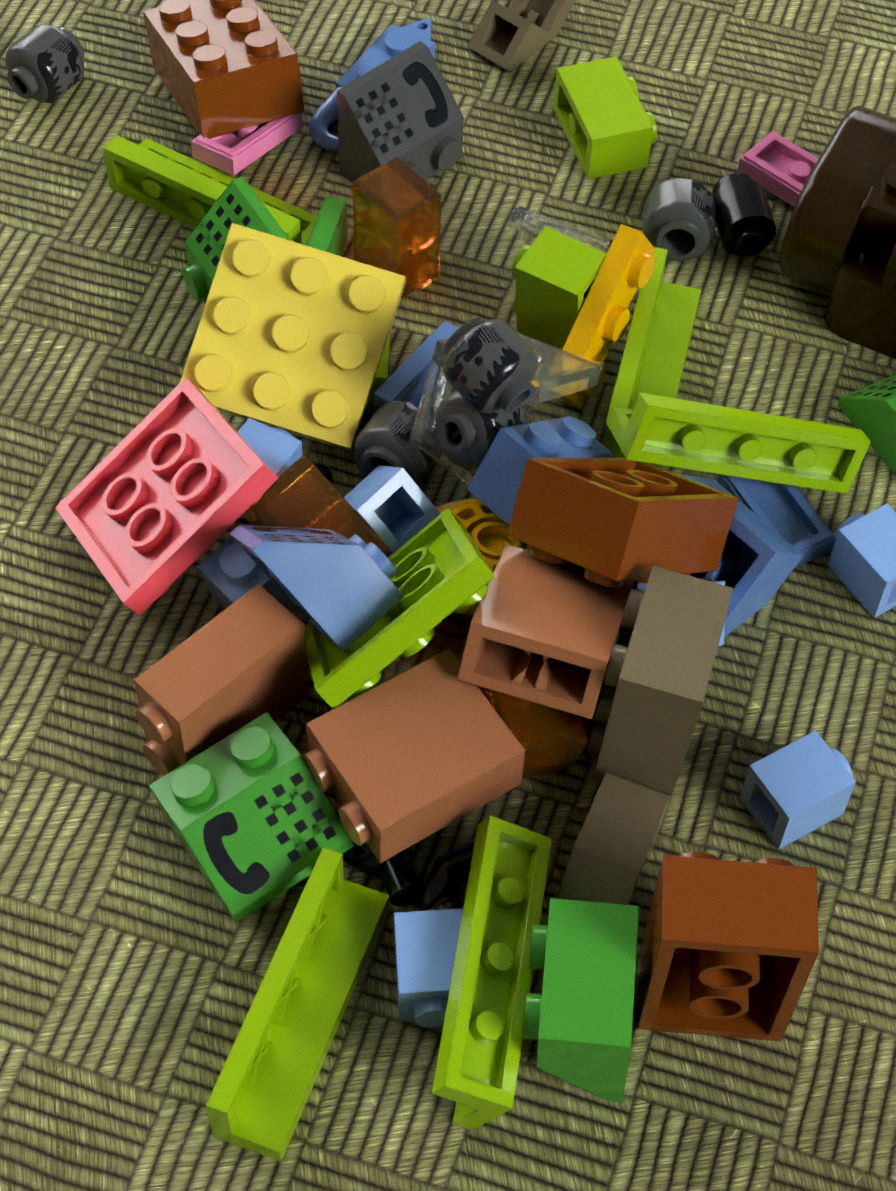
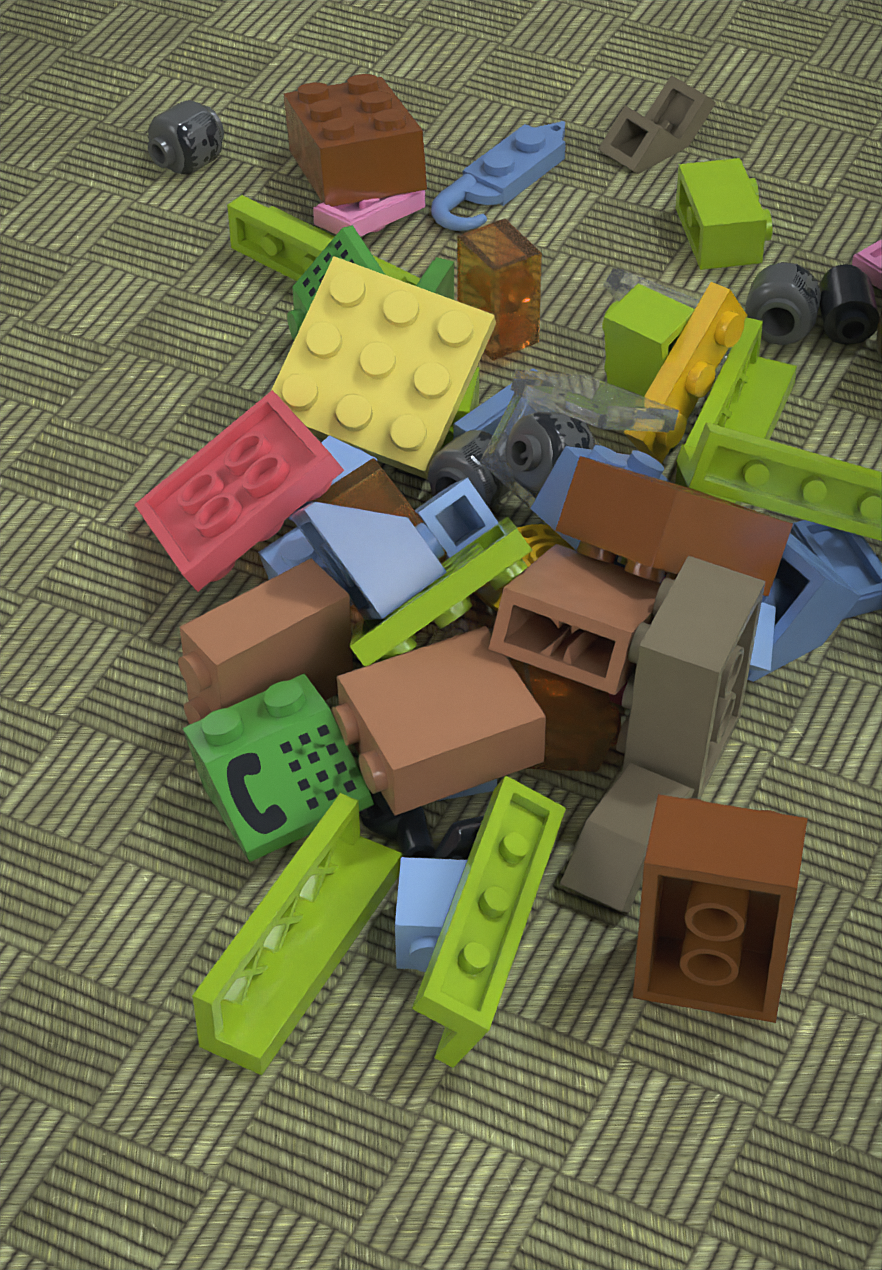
camera: 10 degrees right, 10 degrees down
dark grey slope [337,41,464,208] -> none
dark grey head [443,318,538,414] -> none
bright green slope [523,898,639,1103] -> none
light blue brick [740,730,856,850] -> none

